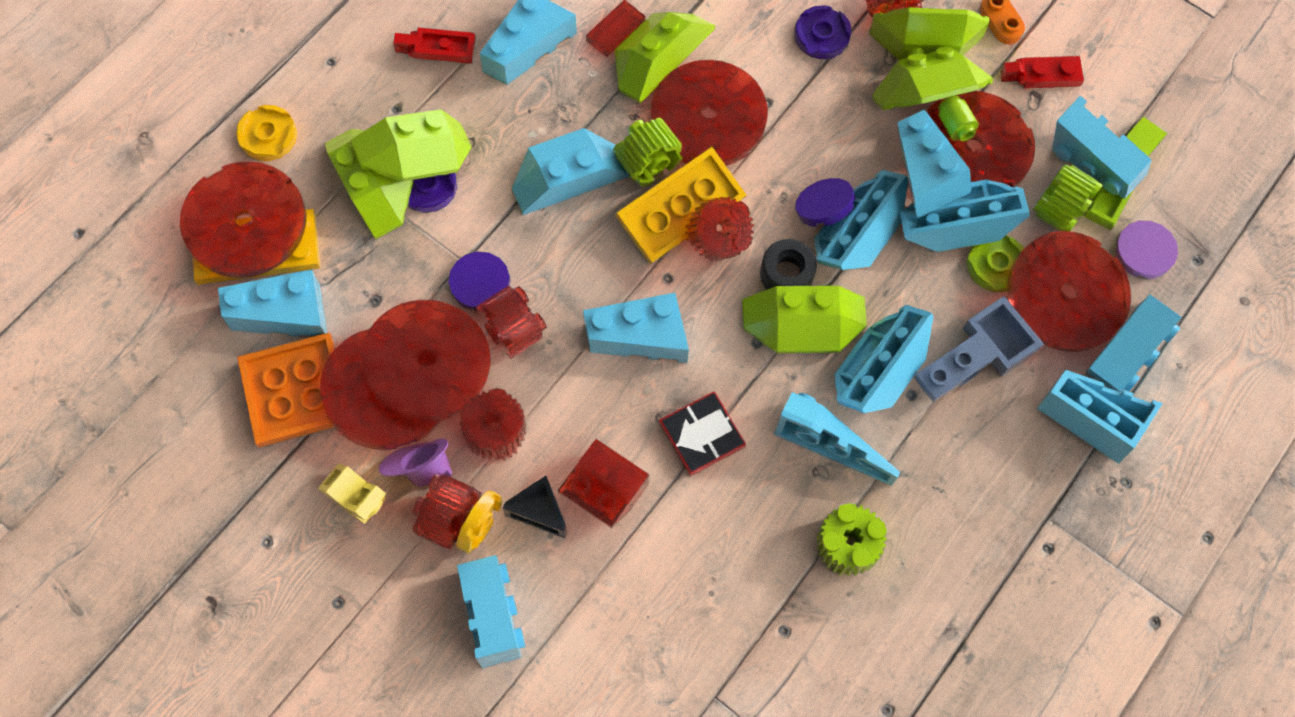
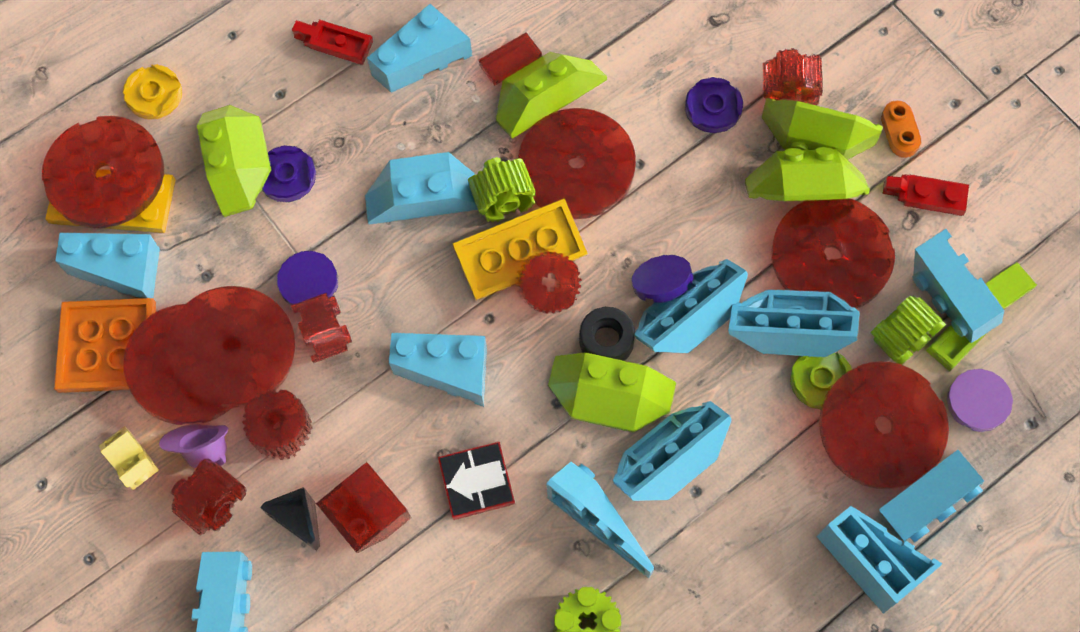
camera: 20 degrees right, 0 degrees up
wedge [349,109,472,182] -> none
yellow tile [456,490,502,554] -> none
medium azure wedge [897,110,971,219] -> none
sand blue plate [914,296,1044,403] -> none
lime brick [938,96,979,141] -> none

